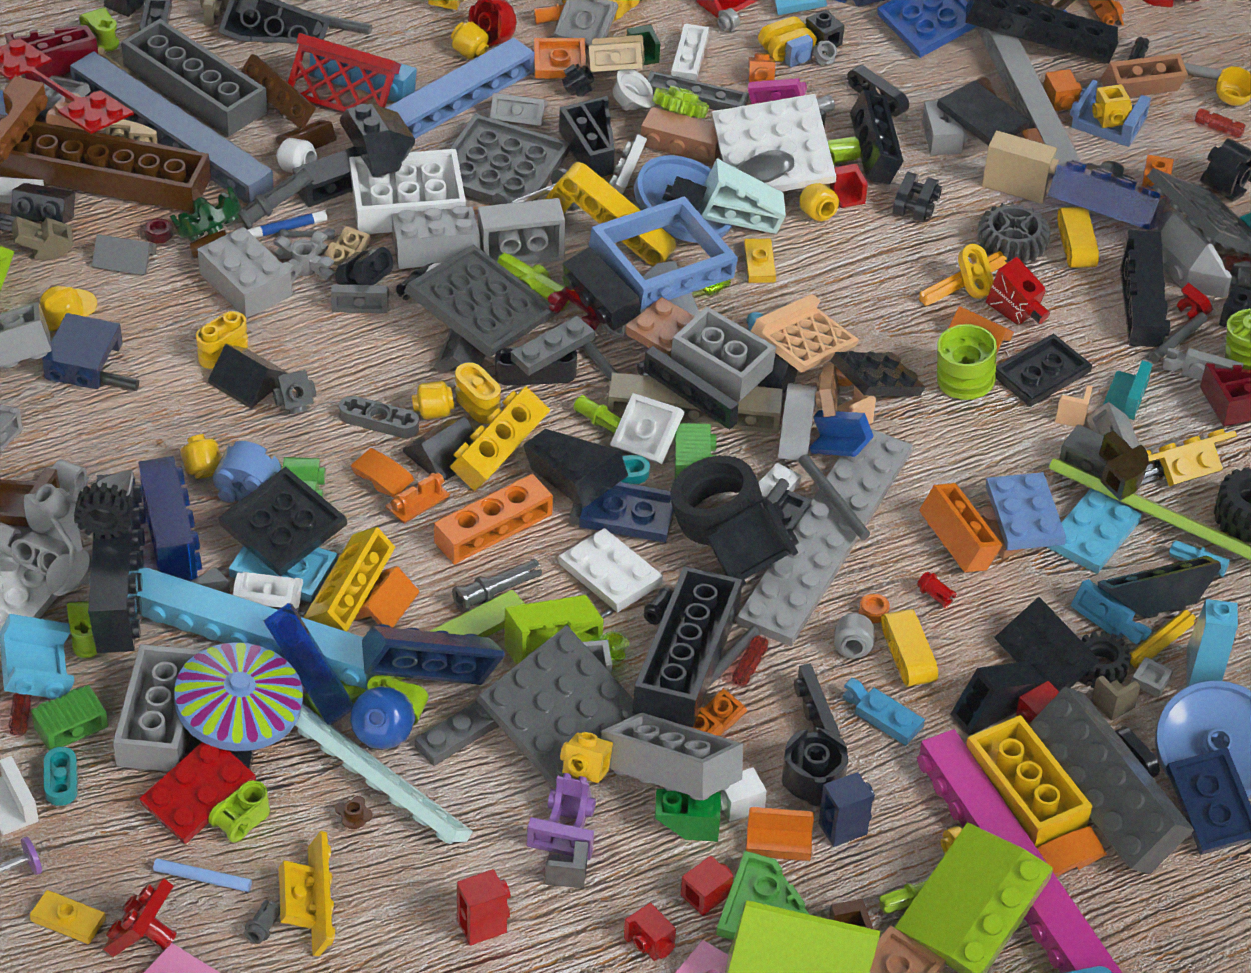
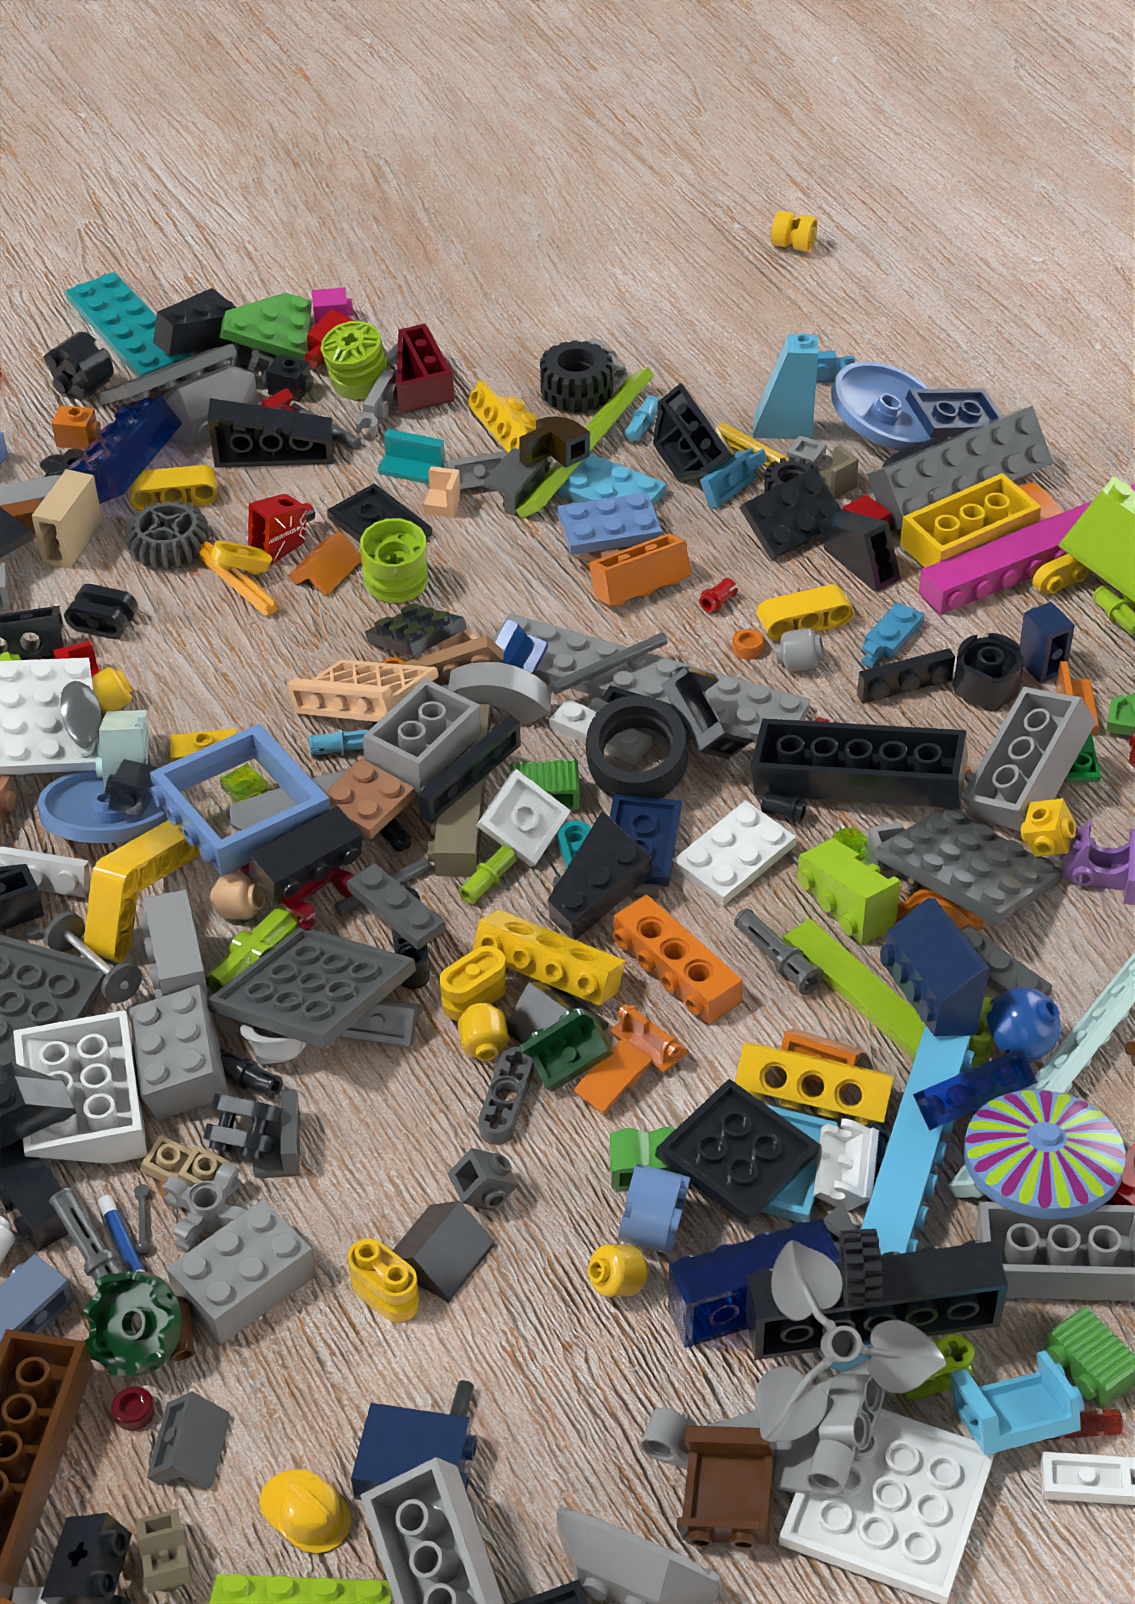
camera: 90 degrees left, 0 degrees up
none -> dark green bracket [520,1008,614,1092]

